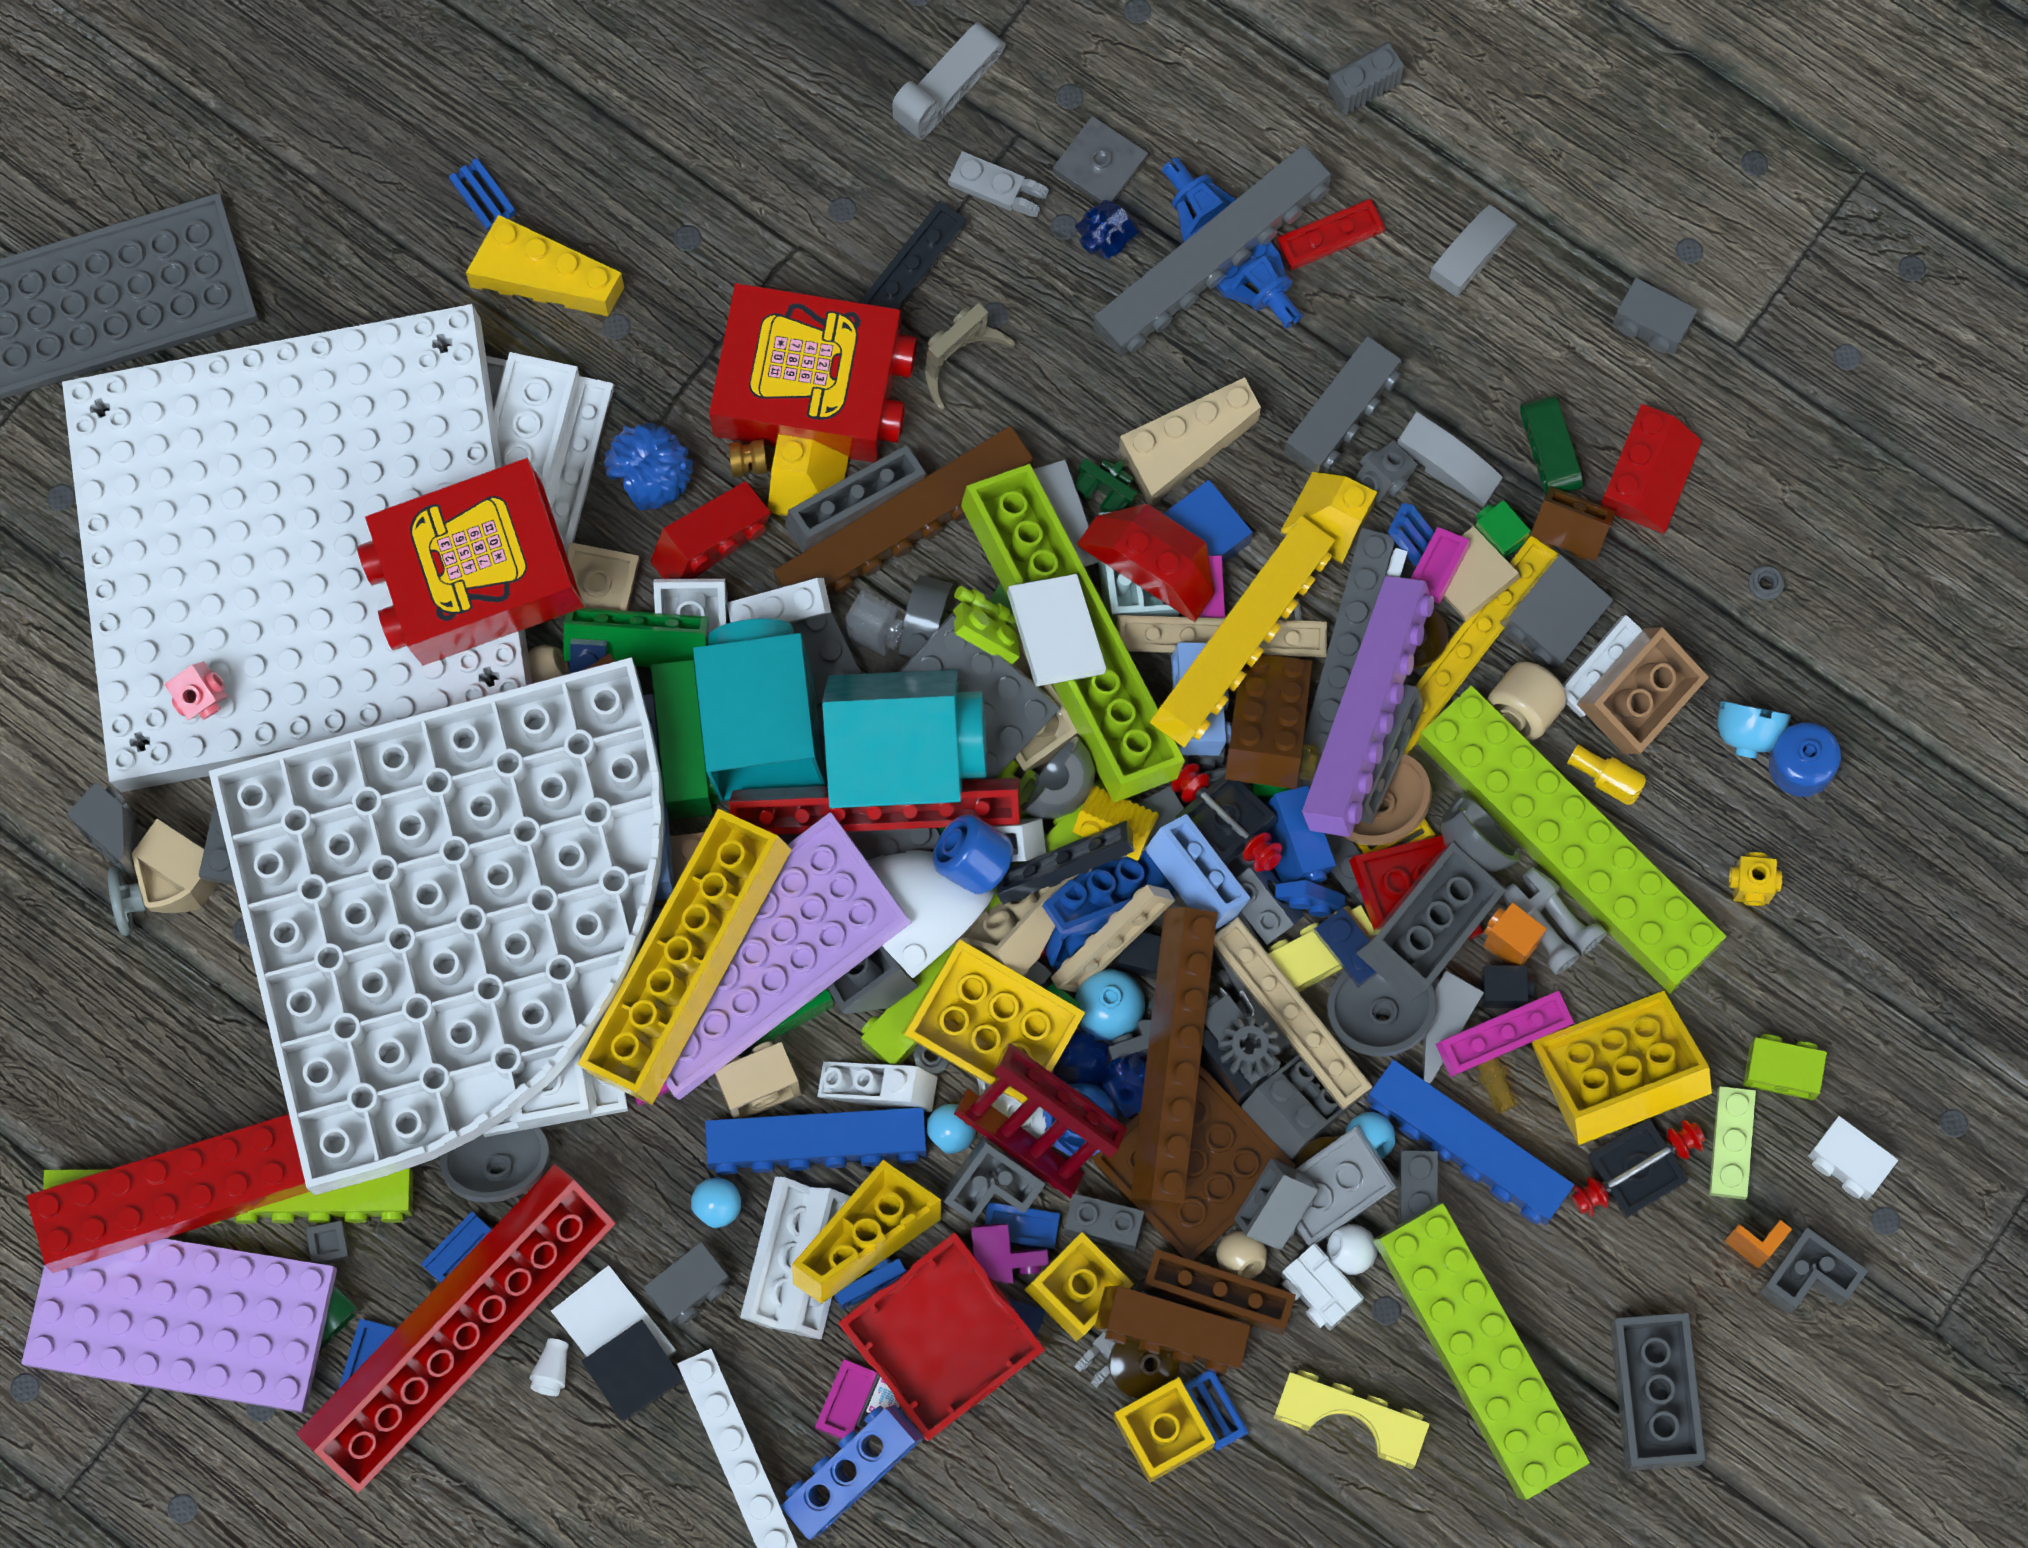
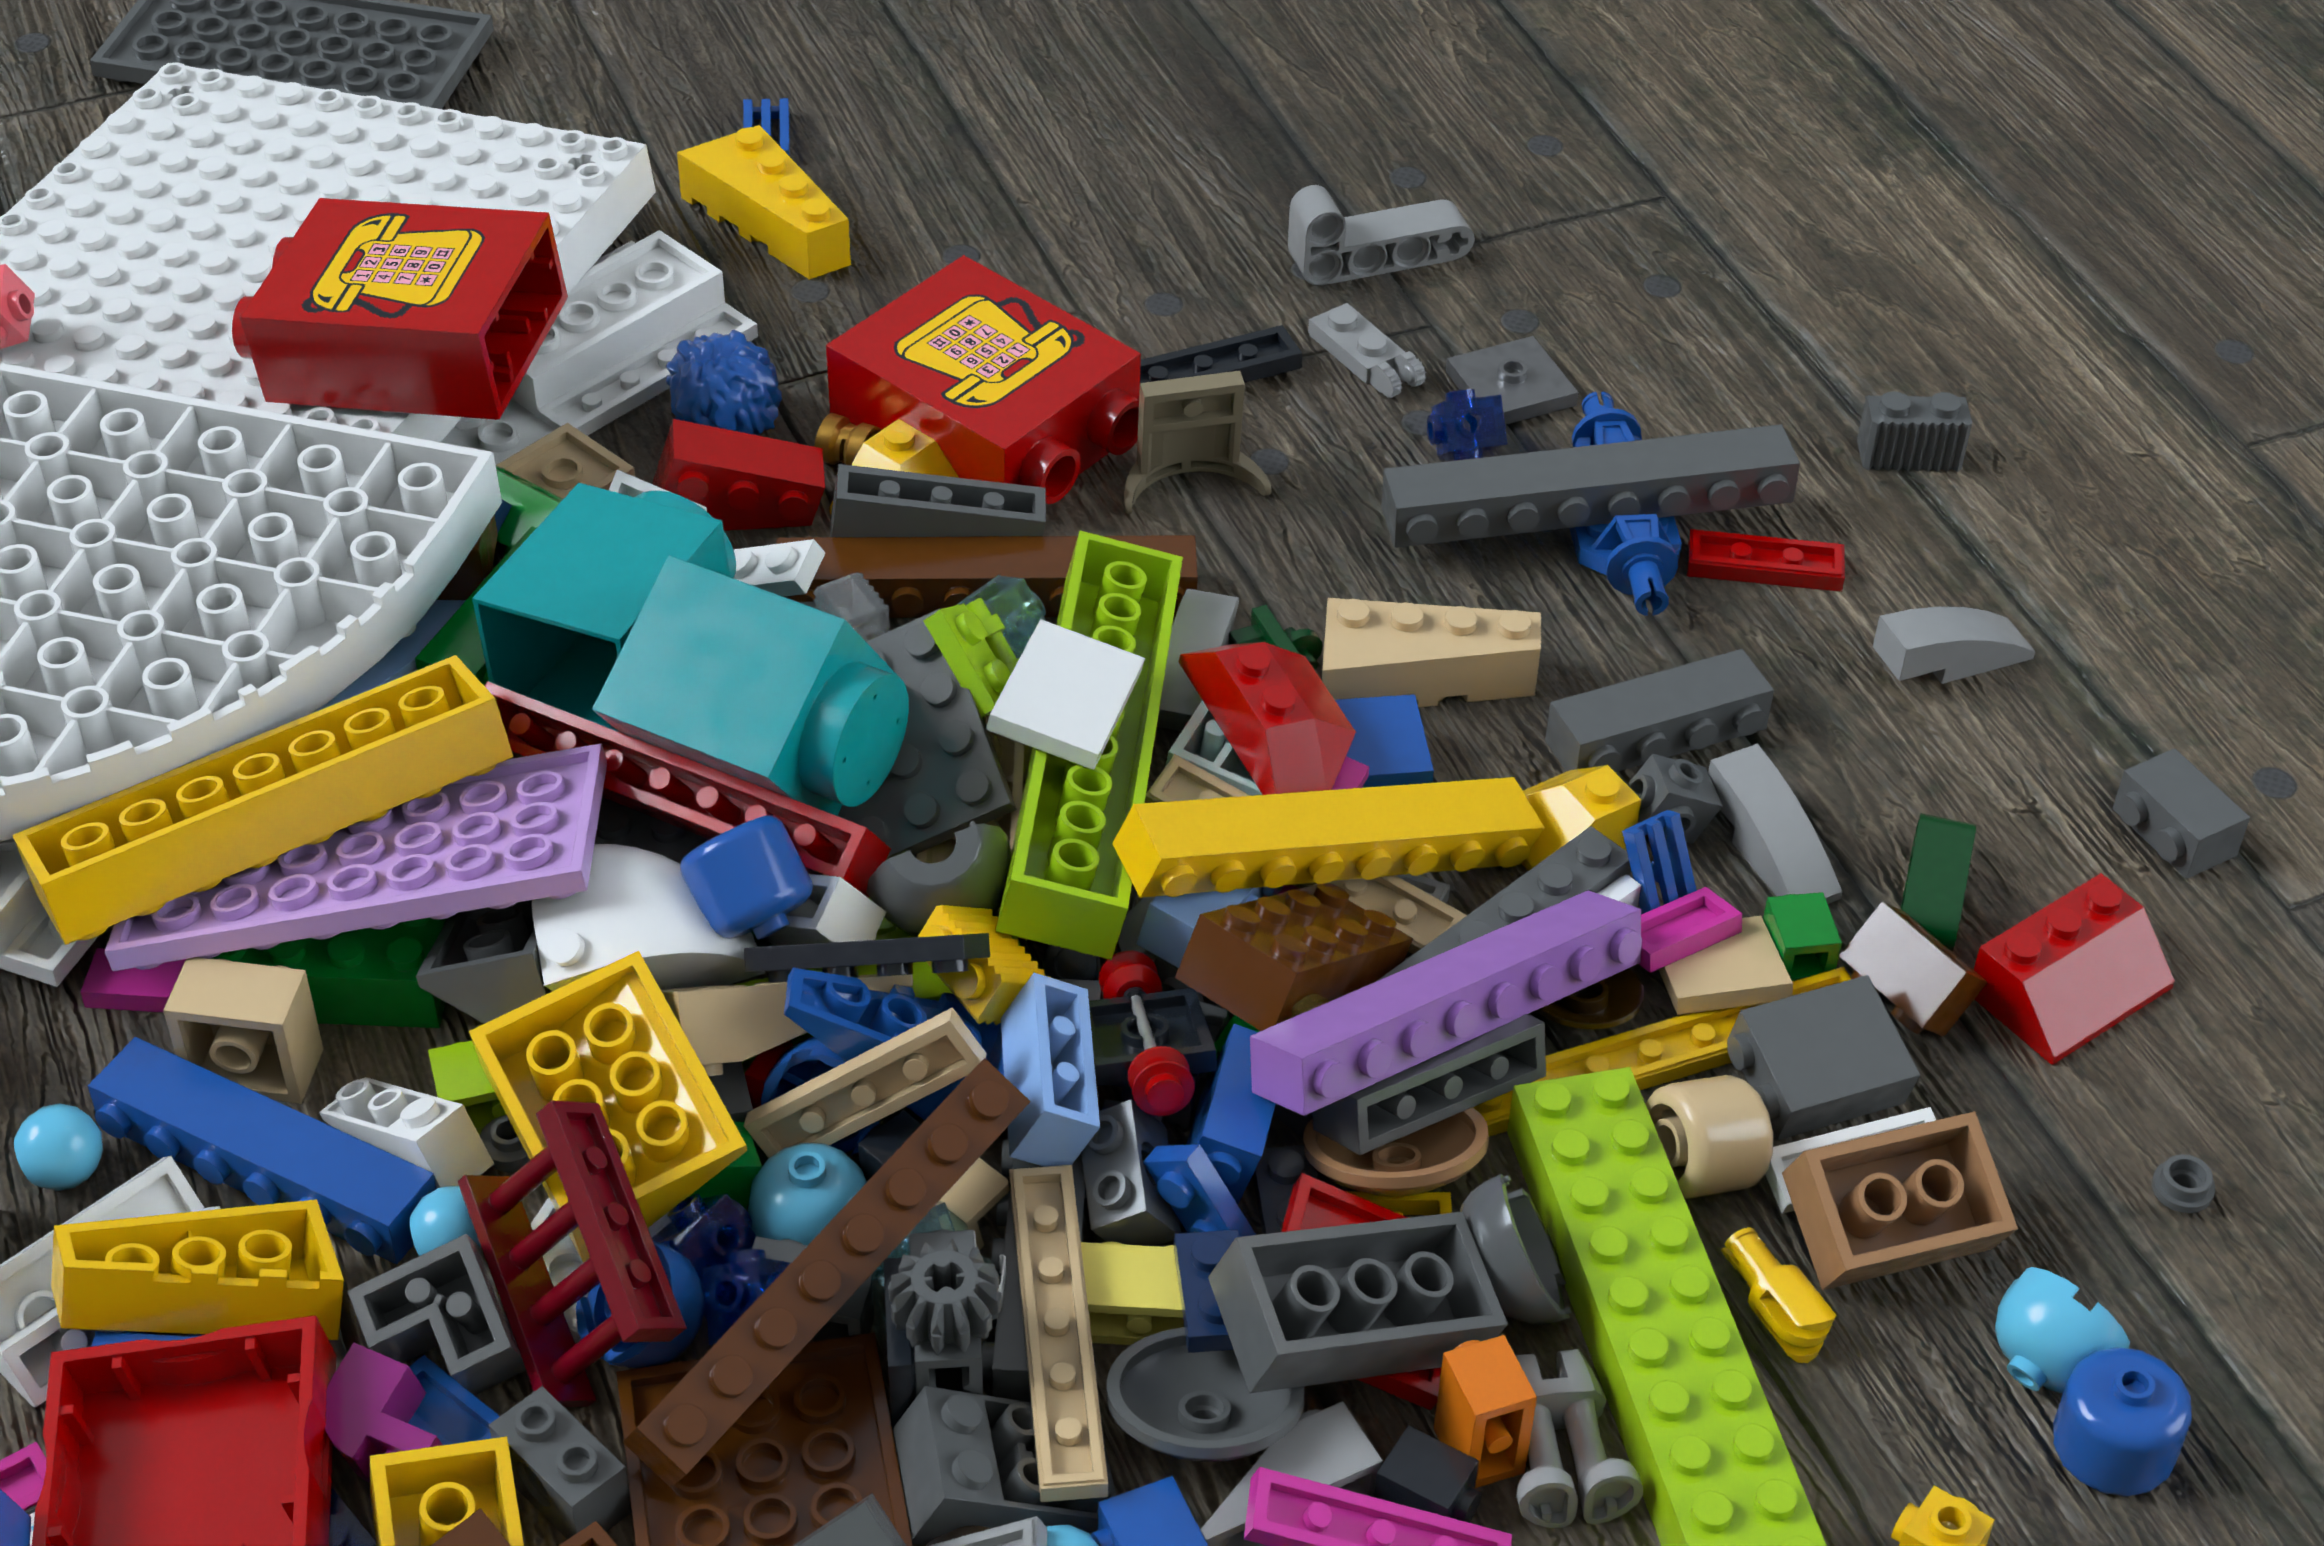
camera: 30 degrees right, 30 degrees down
none -> clear light blue brick [958,575,1046,658]

